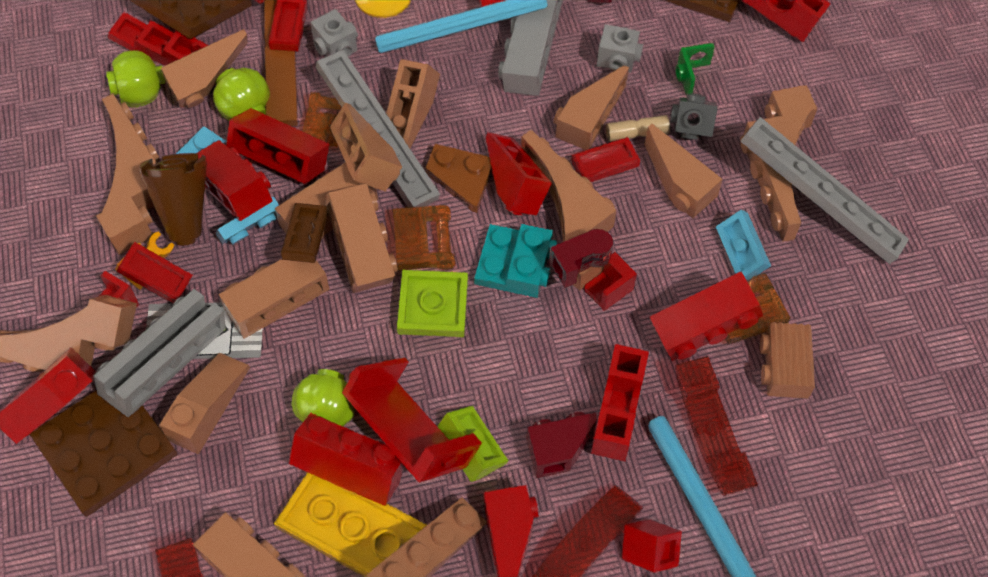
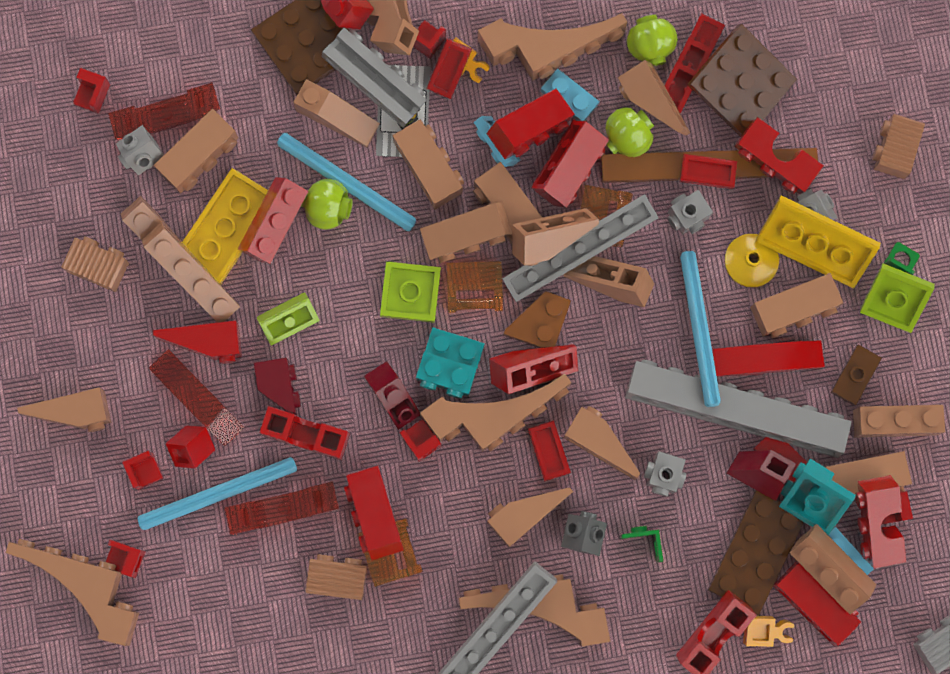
camera: 90 degrees right, 20 degrees up
reddish brown cone [139,153,207,246] -> none
reddish brown plate [281,203,328,263] -> none
red panel [342,357,482,483] -> none
dark red leg [549,229,613,288] -> none
tan piece [606,115,670,142] -> none
medium azure plate [716,210,771,281] -> none
none -> medium azure axle [277,133,416,231]
none -> dark red slope [364,361,420,430]

